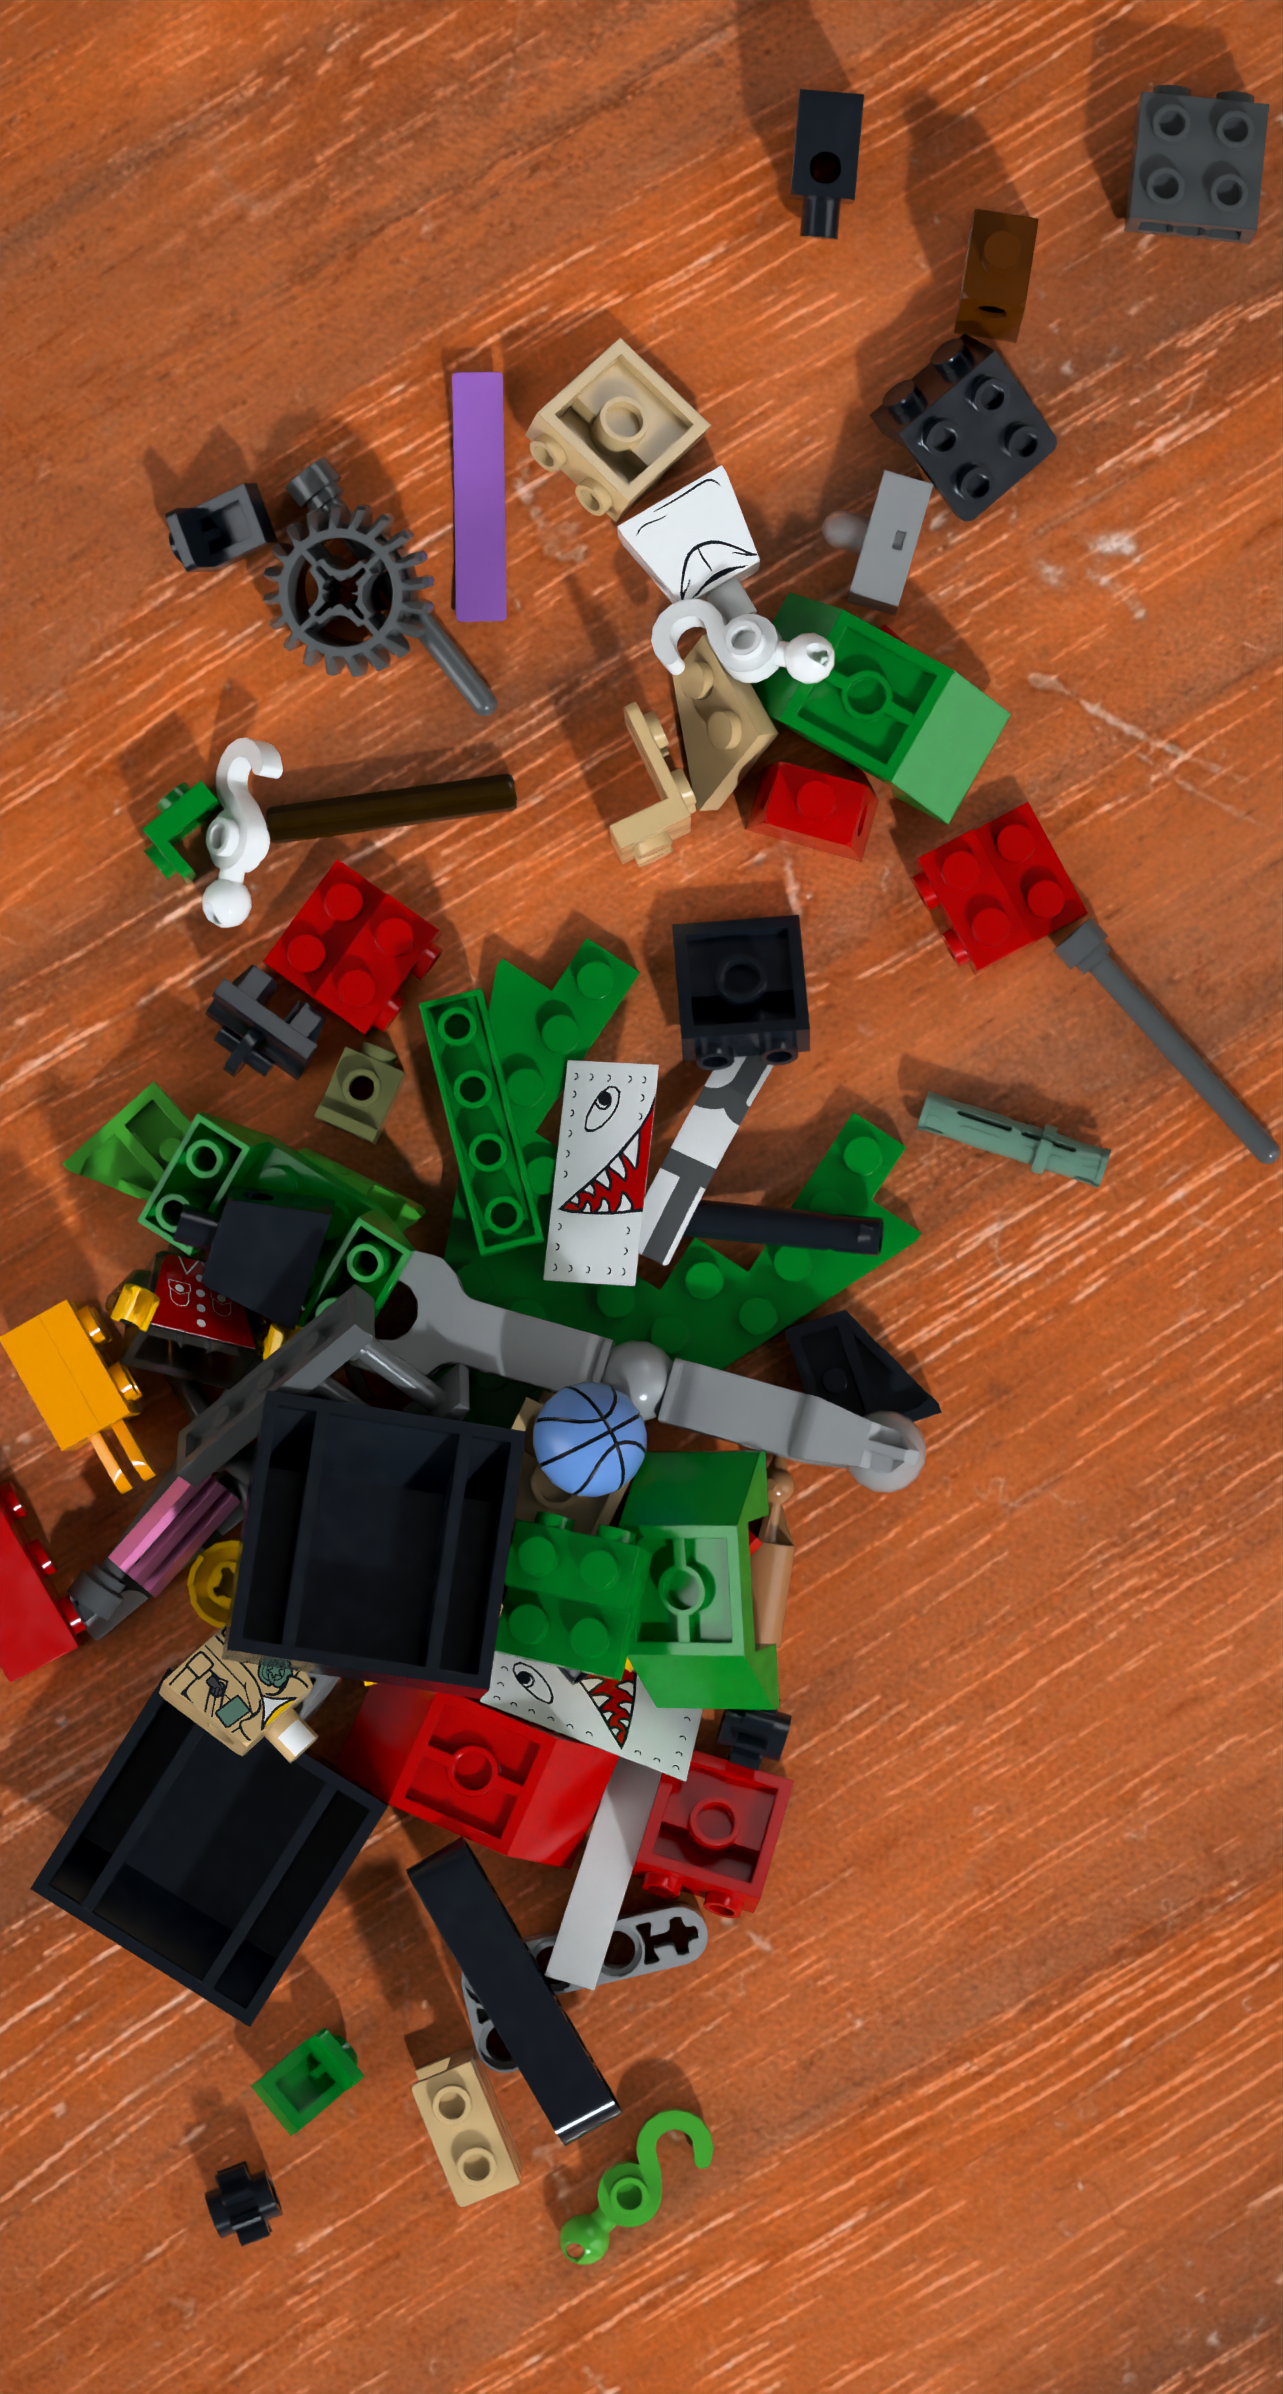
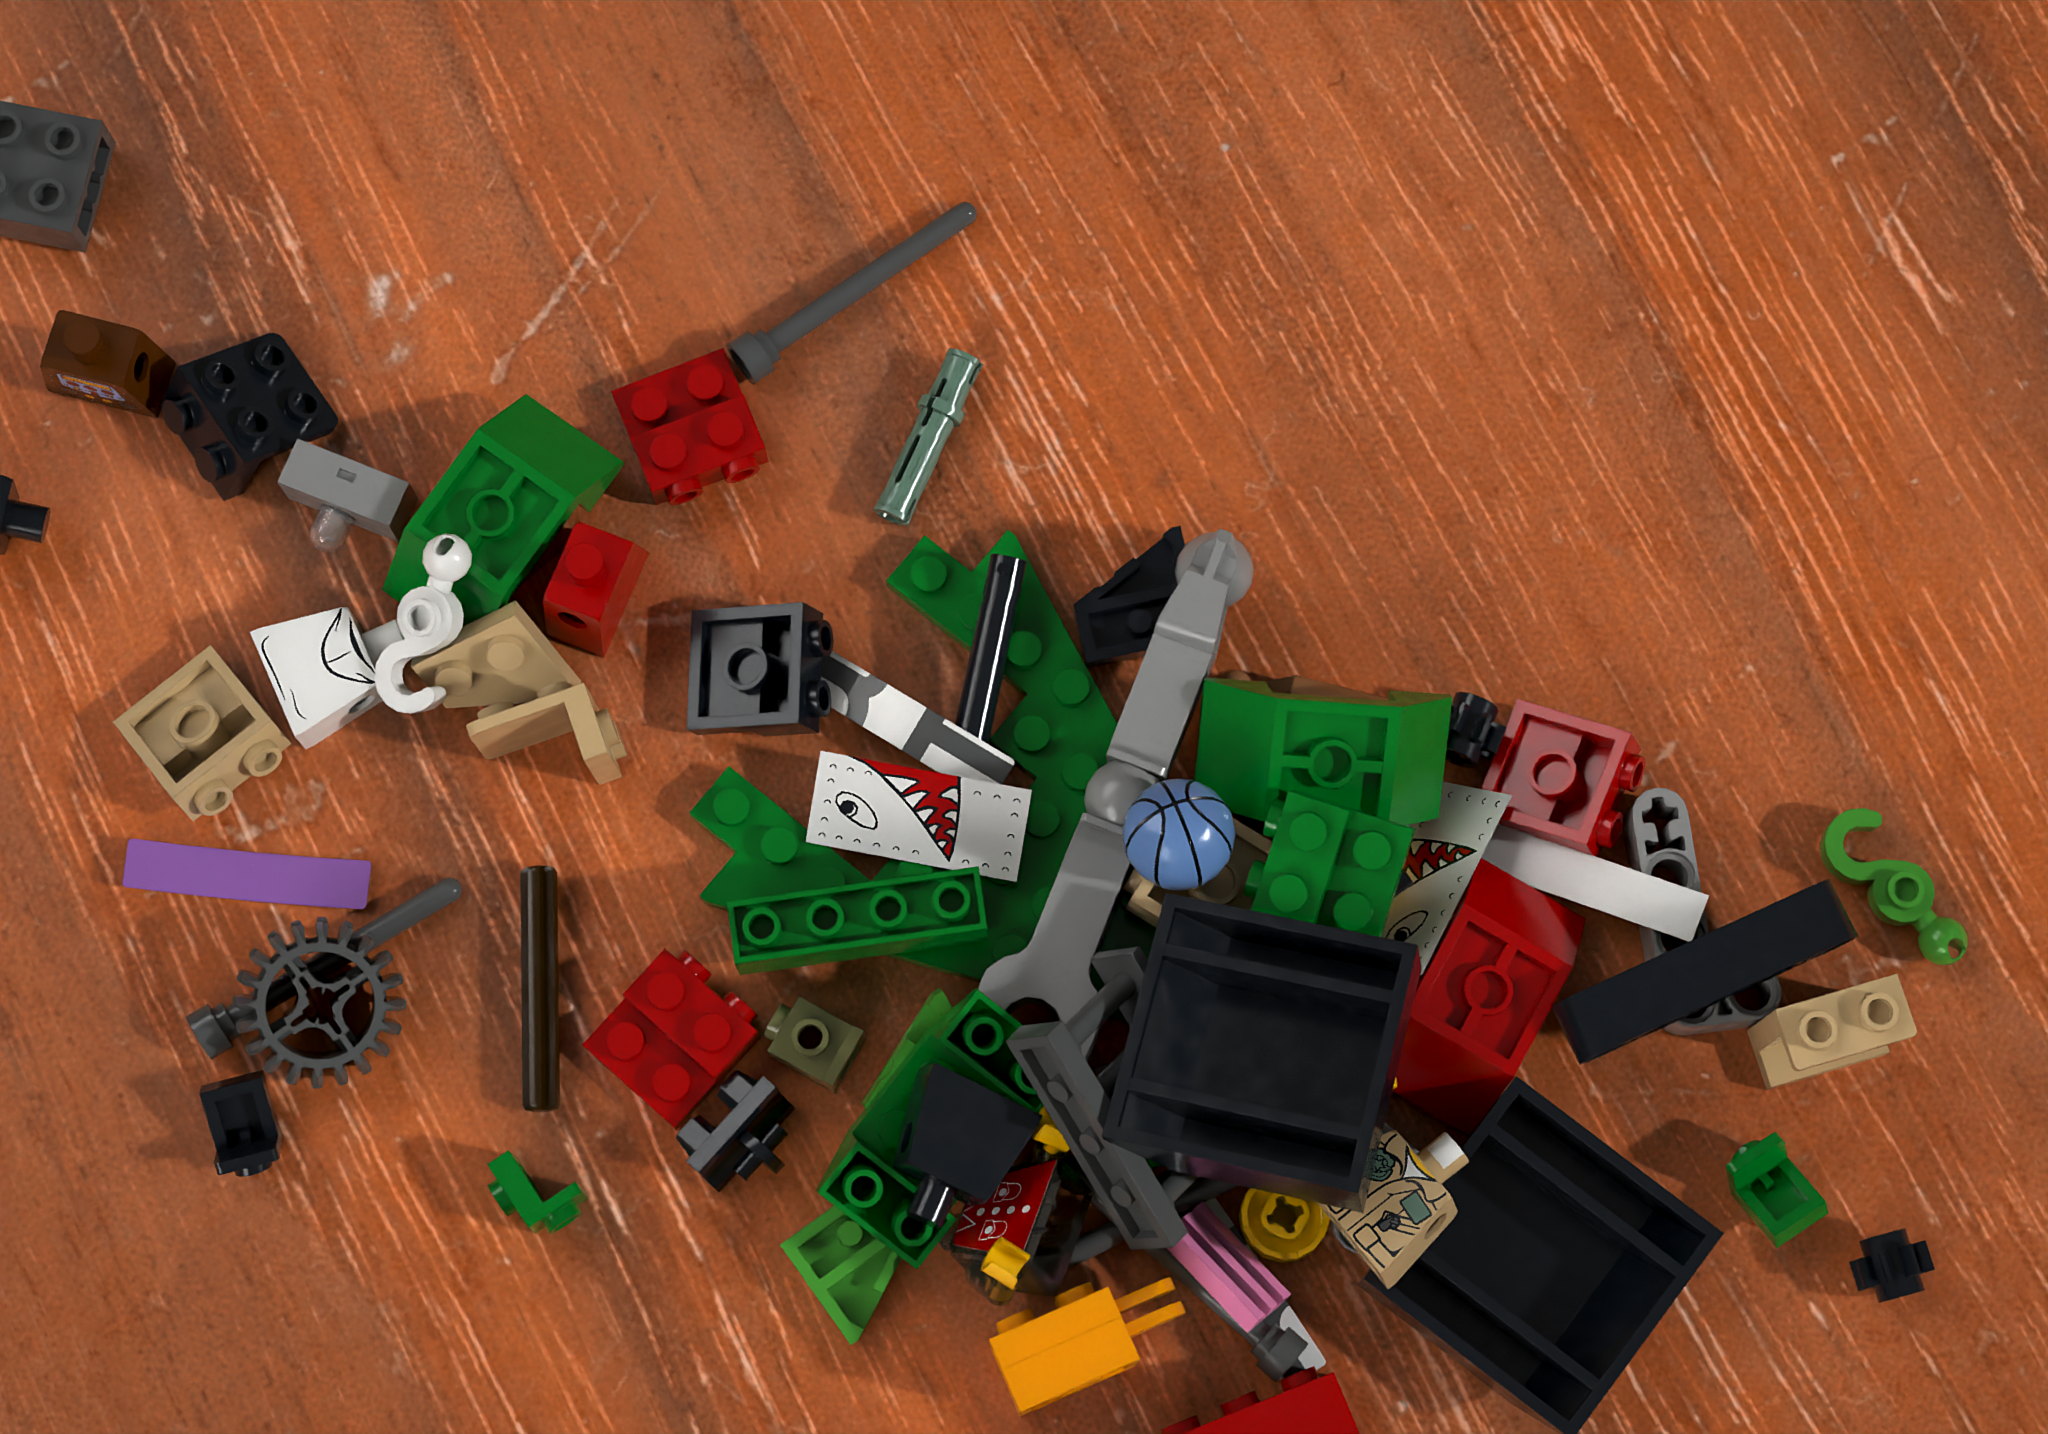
camera: 85 degrees left, 10 degrees down
white piece [202,737,283,928] -> none

